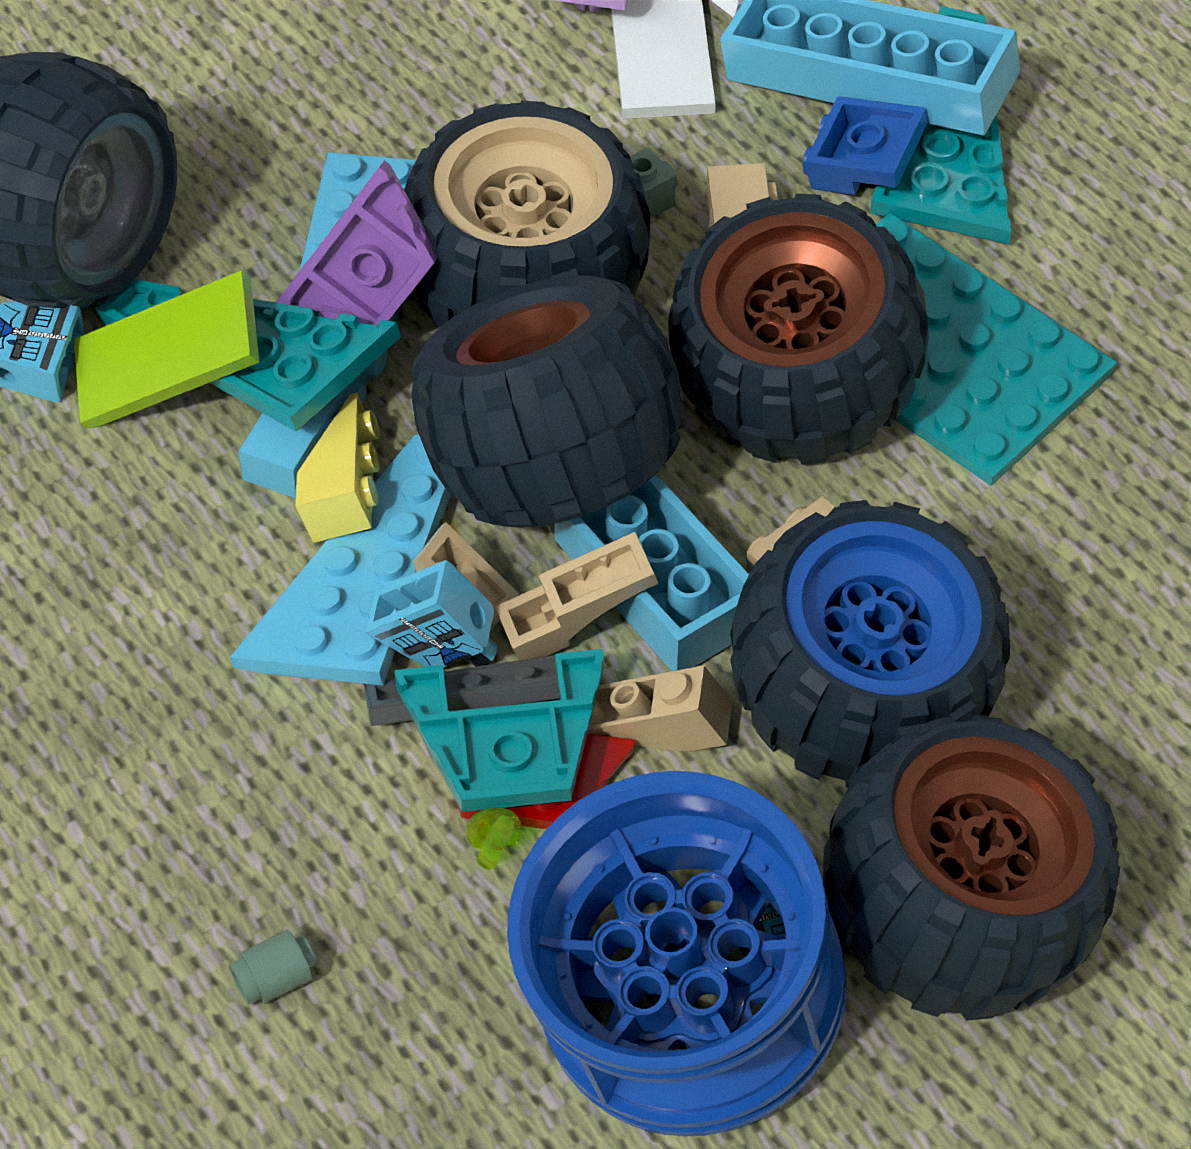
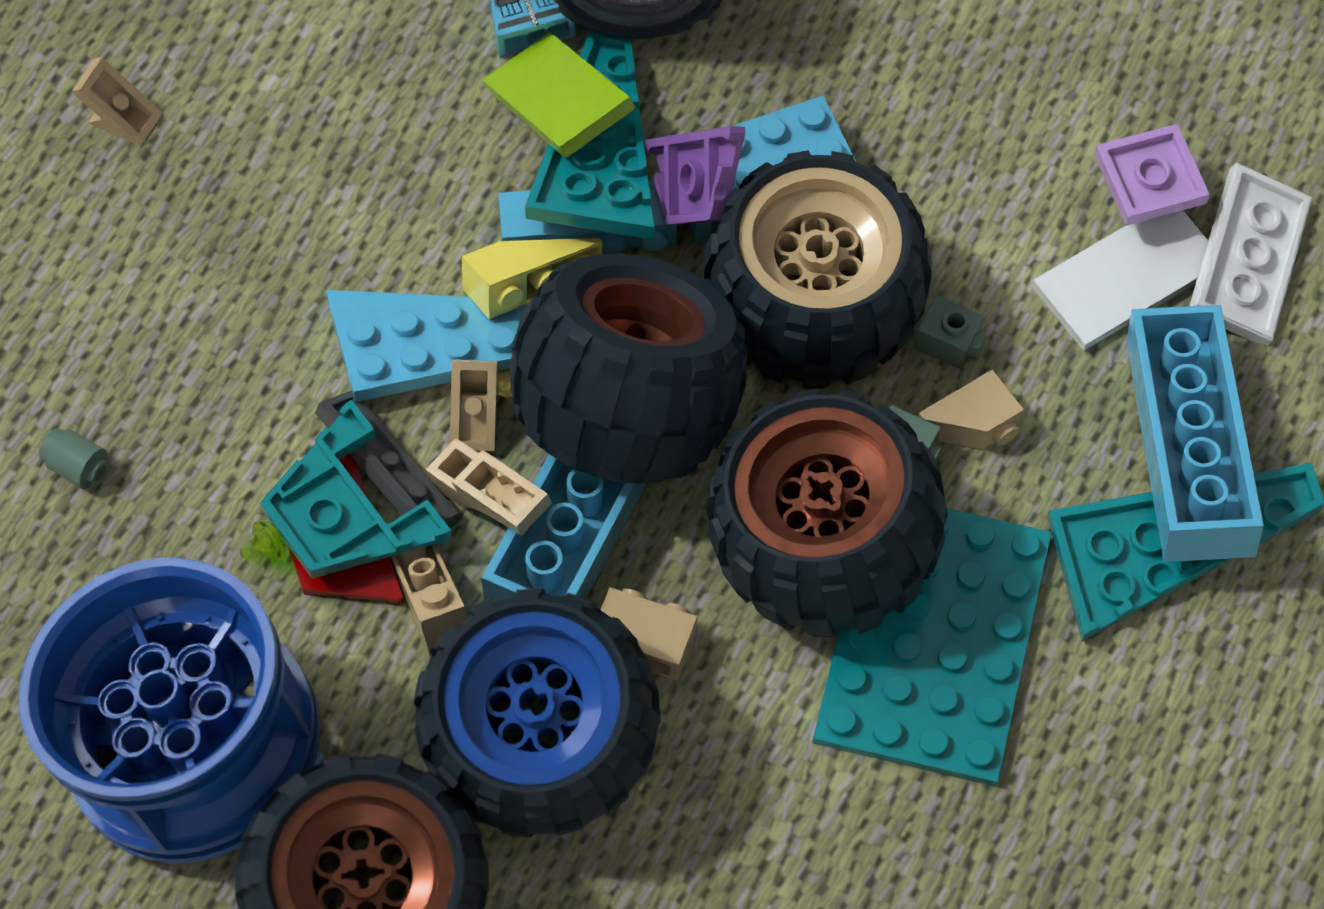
camera: 60 degrees right, 10 degrees up
medium azure torso [365,560,497,667] -> none
blue plate [803,96,928,195] -> none

